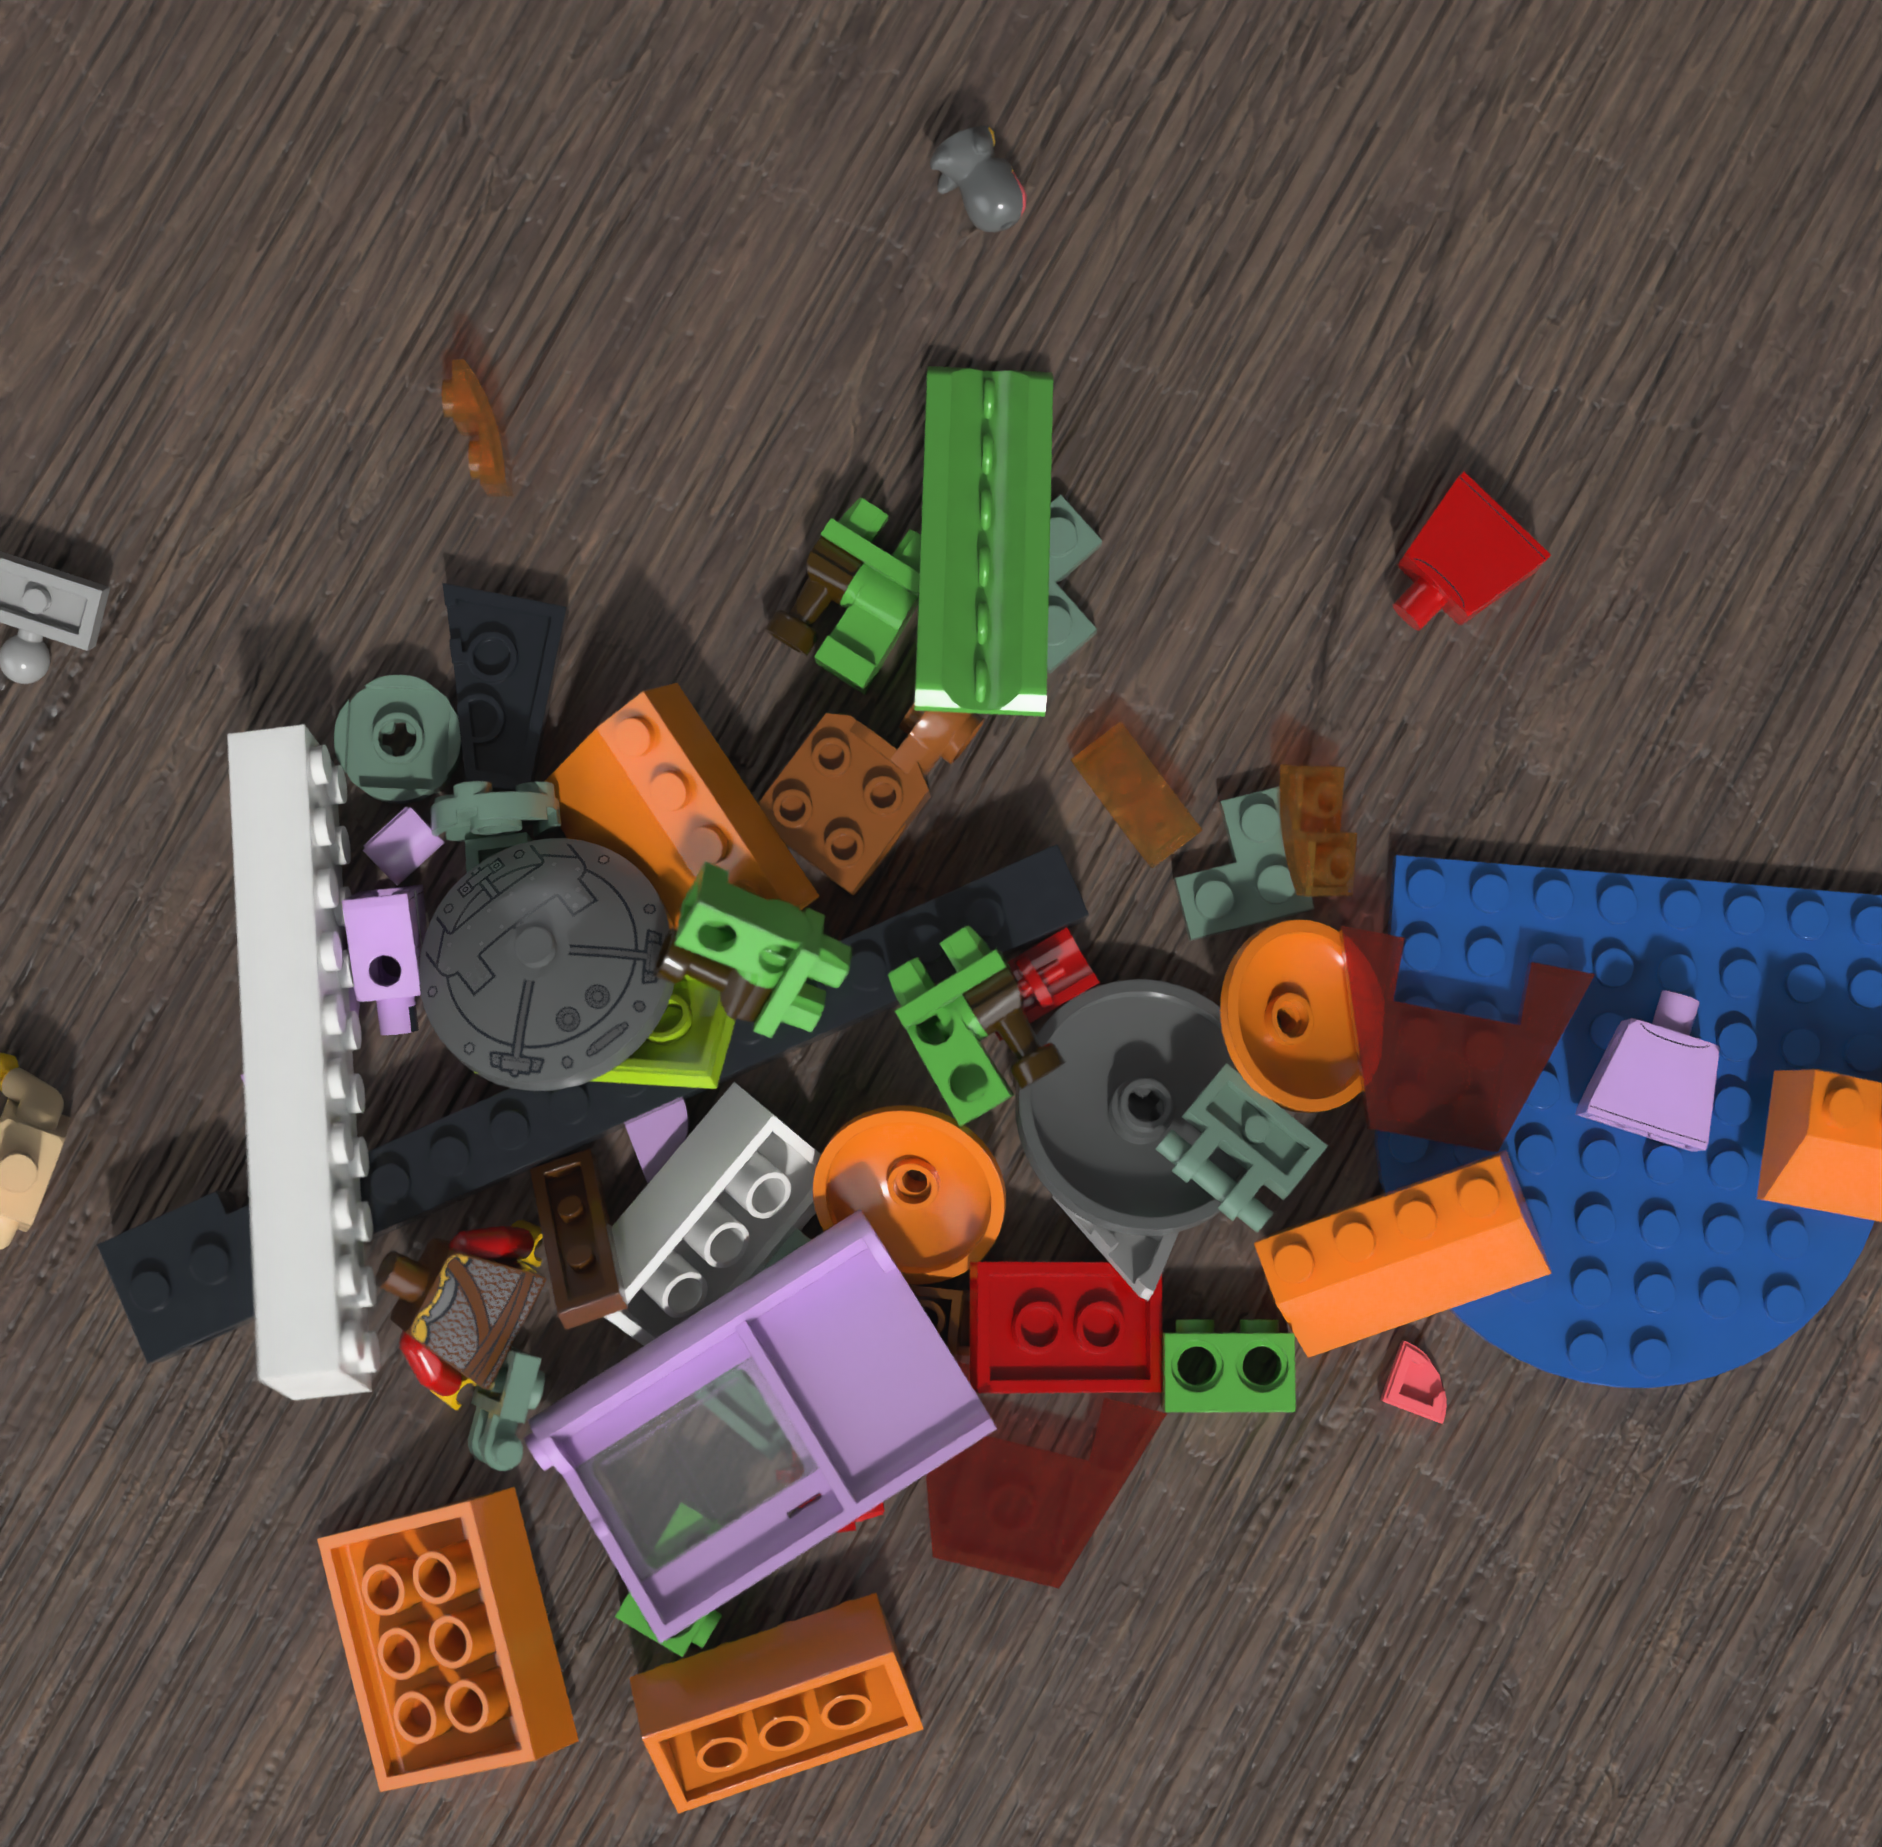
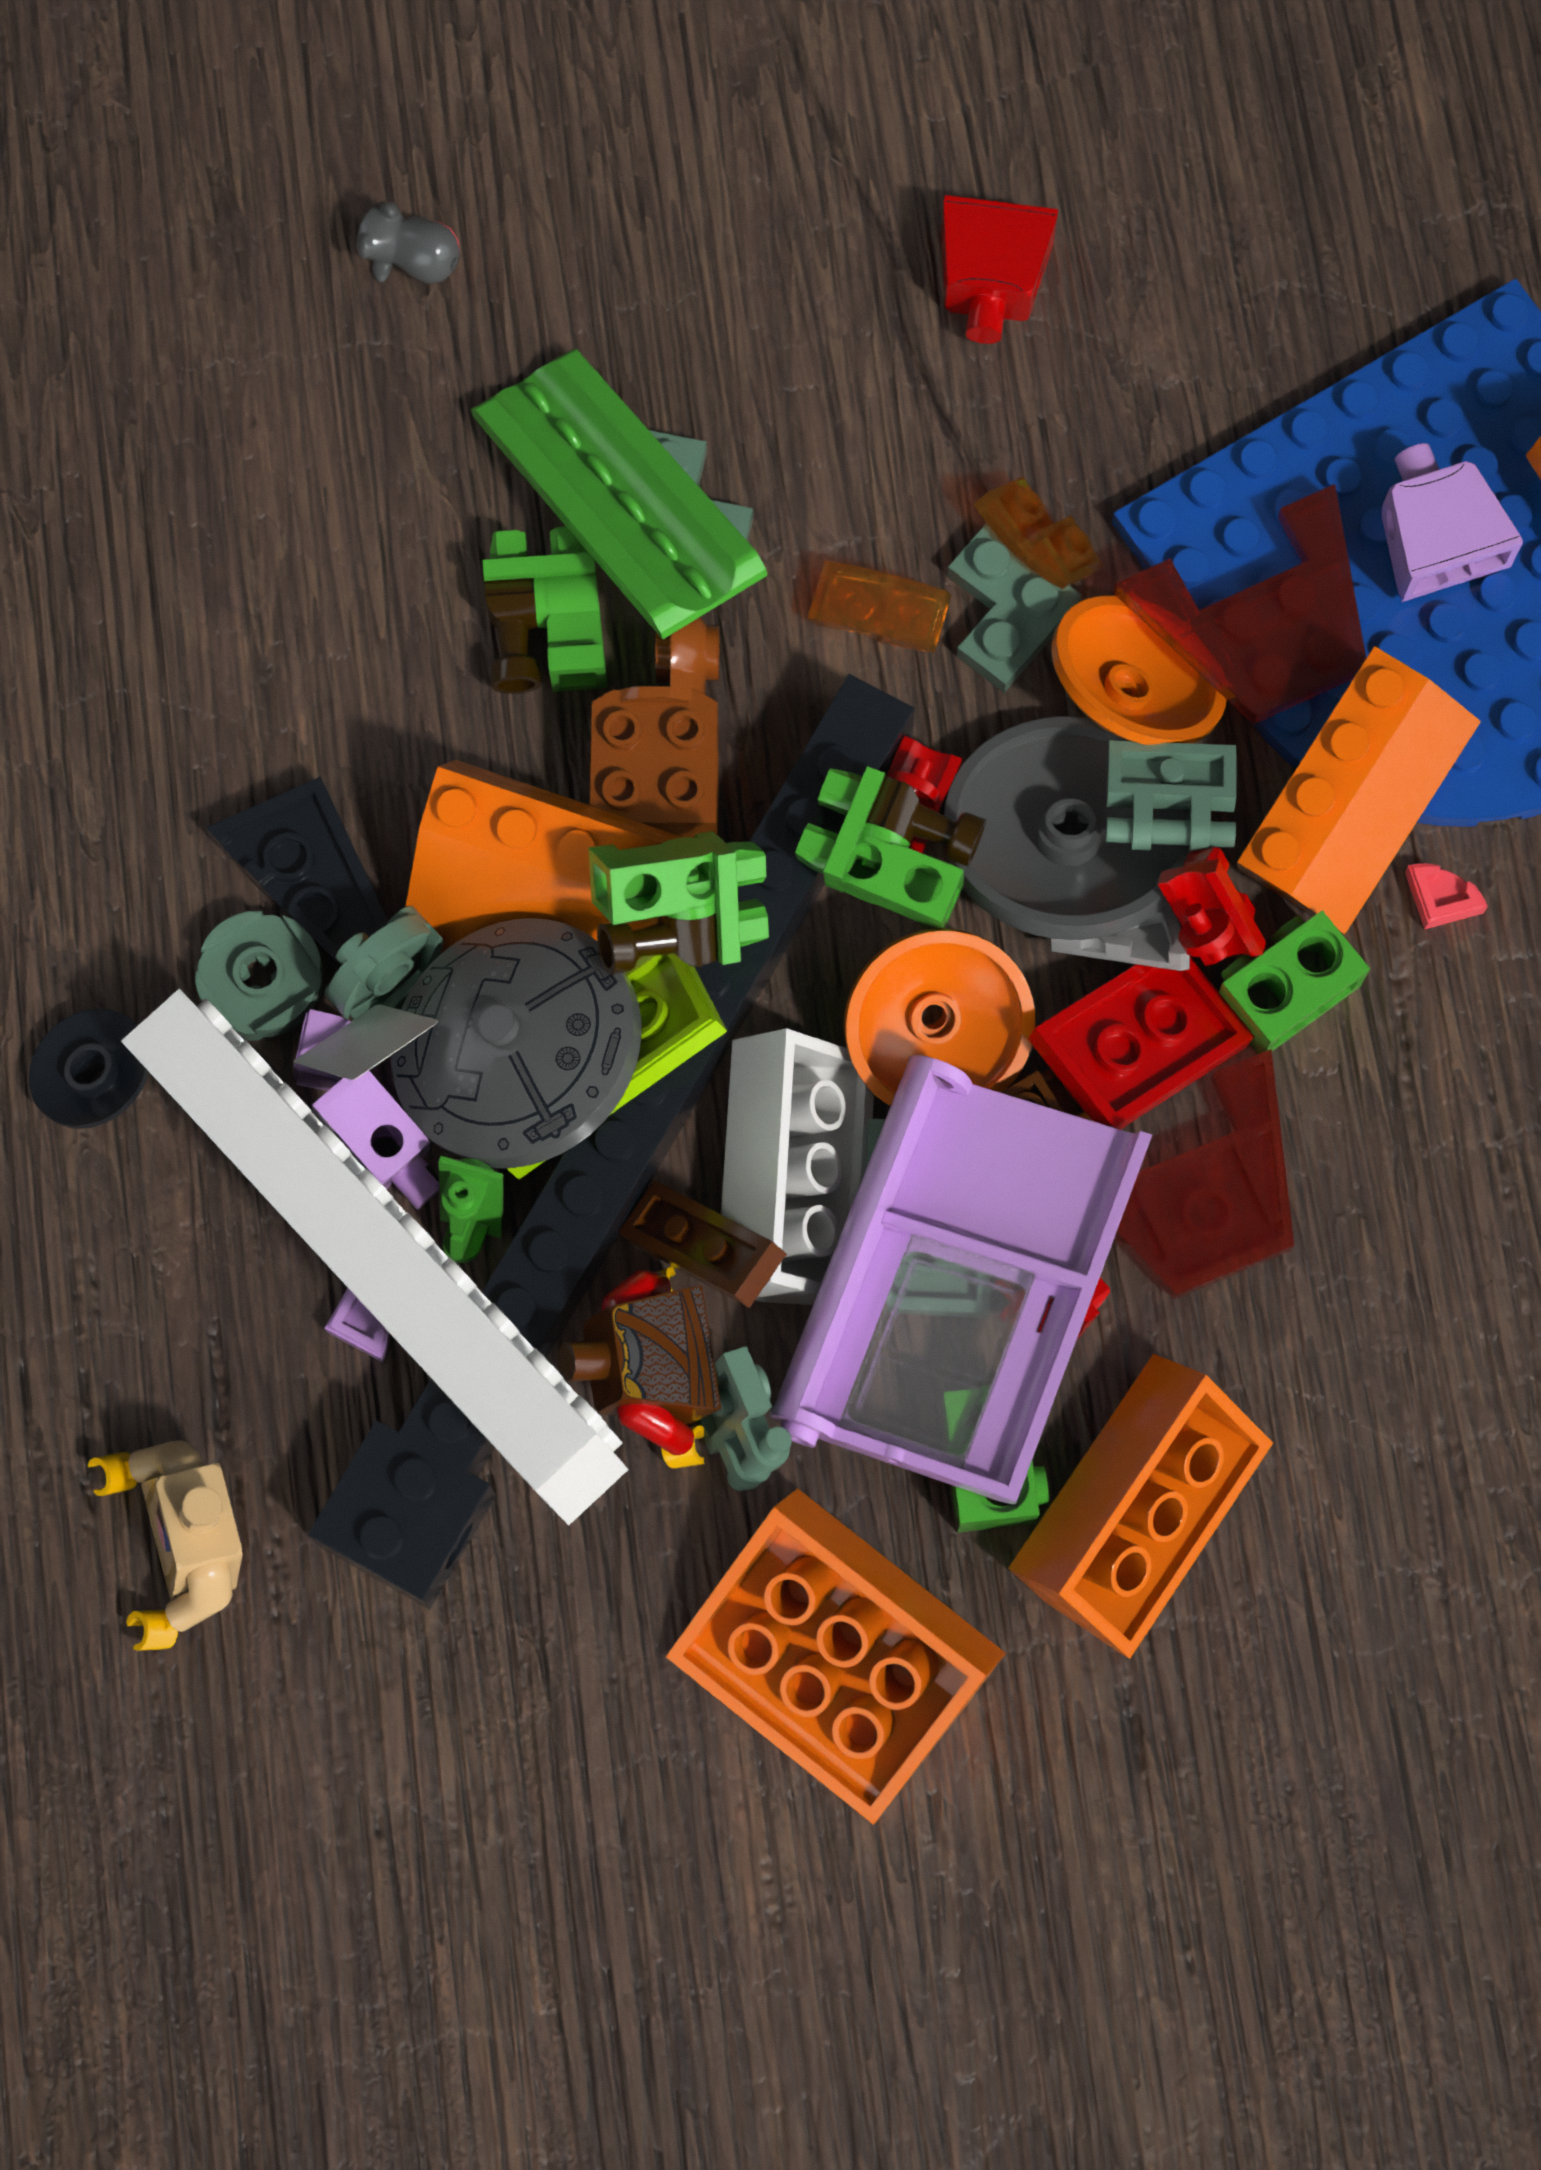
camera: 35 degrees left, 10 degrees down
clear orange slope [442,359,513,497] -> none
lavender tile [625,1099,690,1183] -> none
none -> black dish [29,1009,149,1129]
none -> white sticker [294,1004,439,1080]
none -> bright green hinge [439,1156,503,1263]
none -> red hips [1158,847,1266,966]

